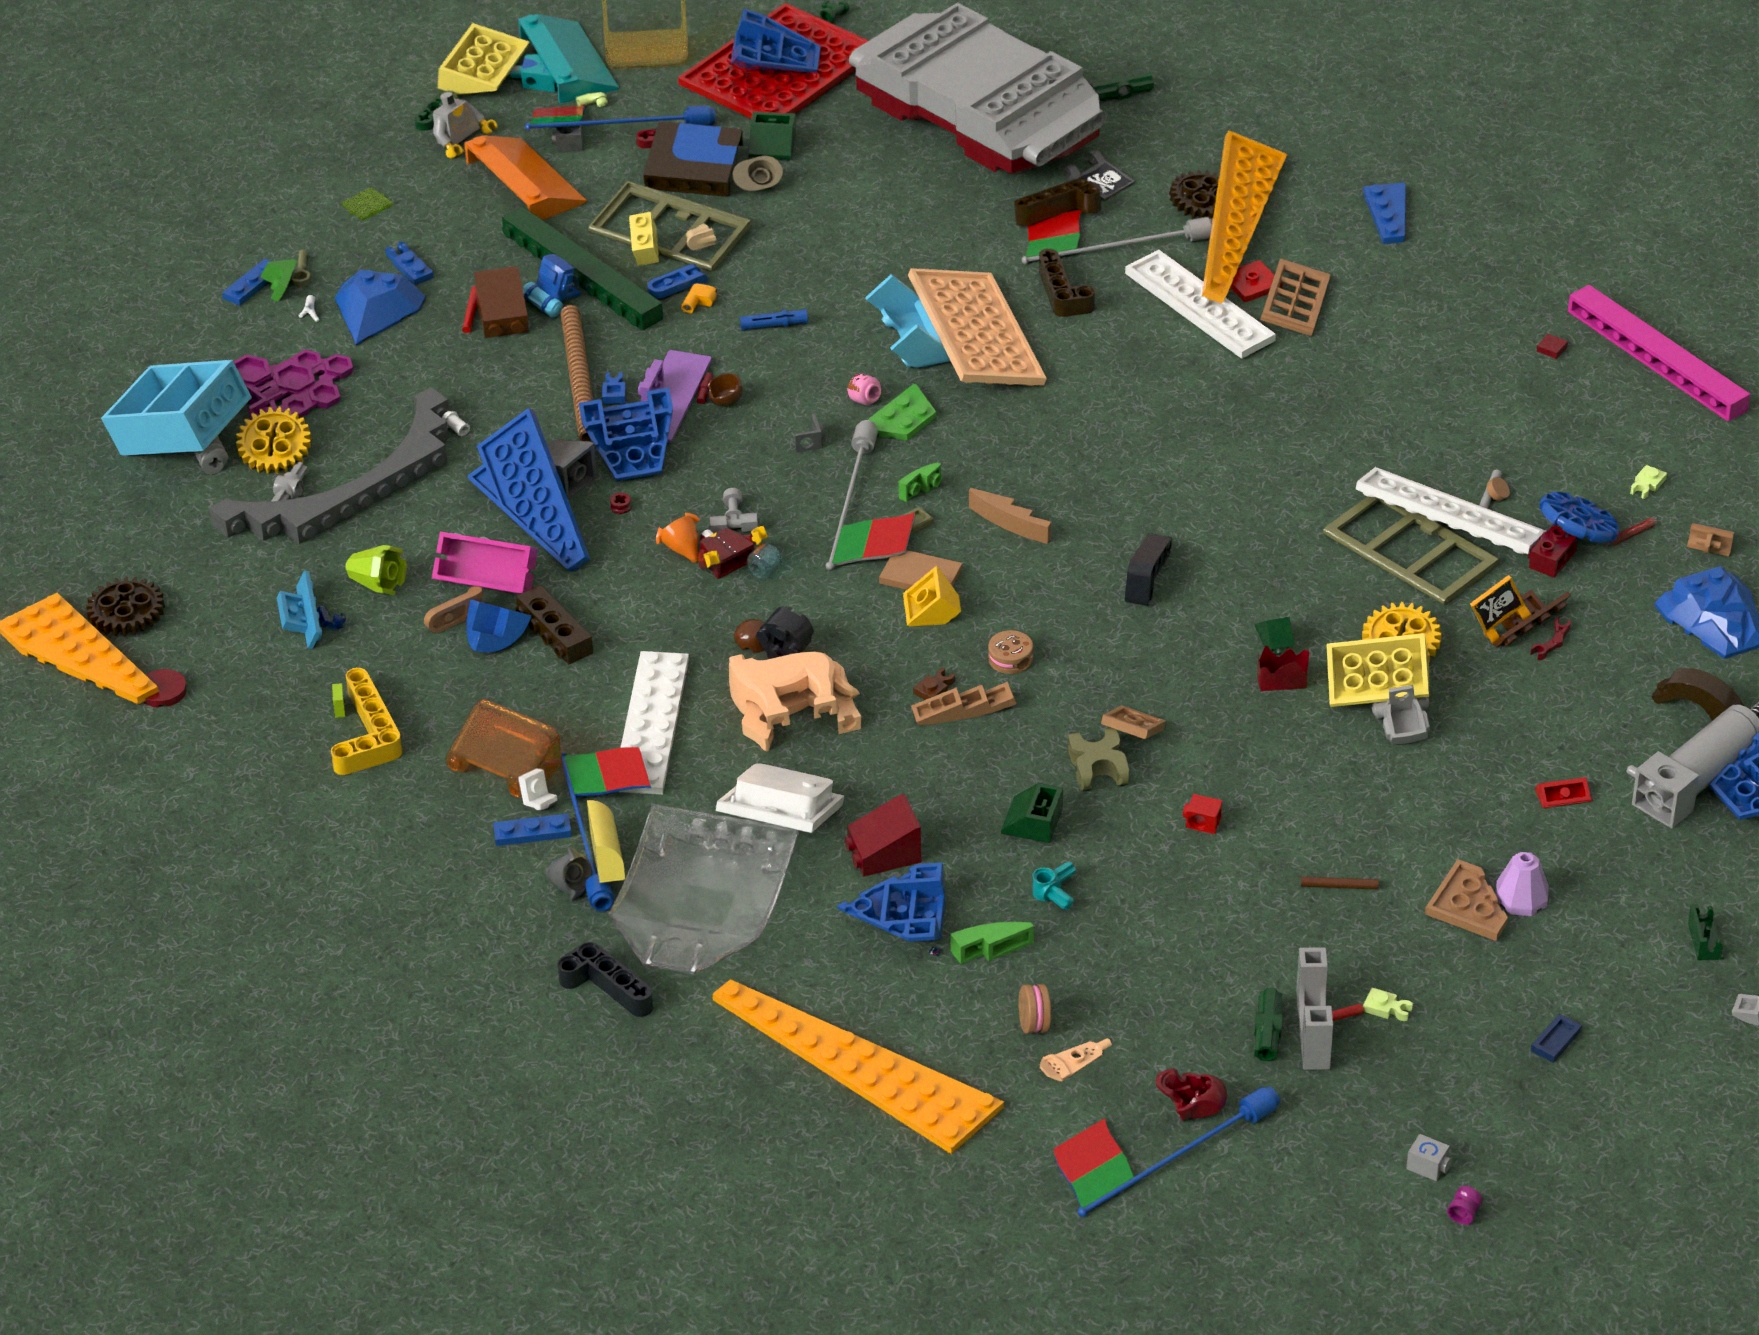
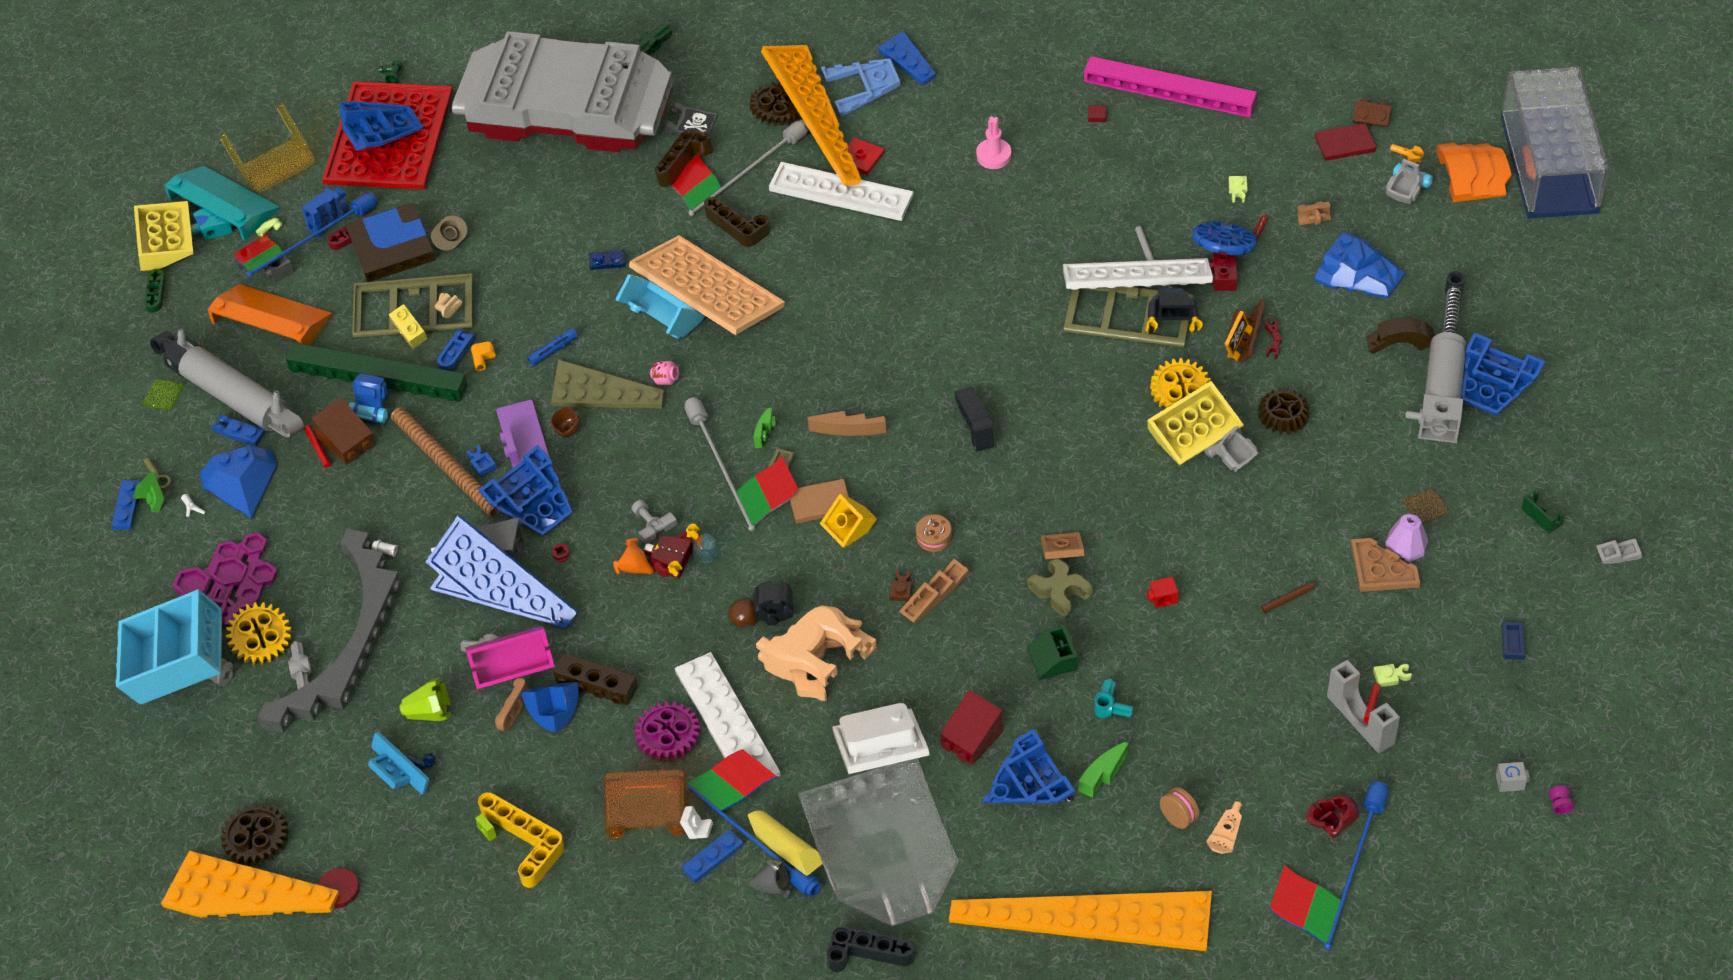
camera: 30 degrees left, 10 degrees up
light grey torso [433,92,498,159] -> none
dark red piece [697,373,713,404] -> none
dark green slope [748,112,796,159] -> none
dark grey bracket [795,414,824,453] -> none
bright green wing [868,384,936,441] -> none
dark green piece [1254,988,1282,1061] -> none
dark green slope [1255,617,1295,654] -> none
dark red piece [1257,646,1309,691] -> none
medium nougat piece [1260,258,1331,336] -> none
medium nougat tile [1487,477,1510,501] -> none
red slope [1535,777,1592,808] -> none
none -> light grey piece [150,329,304,438]
none -> blue hips [302,187,349,238]
none -> olive wing [551,360,664,408]
none -> clear blue piece [589,250,626,270]
none -> magenta gear [634,701,701,762]
none -> medium blue wing [821,58,901,117]
none -> bright pink piece [976,116,1011,169]
none -> black torso [1145,285,1203,333]
none -> dark brown gear [1258,388,1310,435]
none -> clear orange piece [1403,489,1449,523]

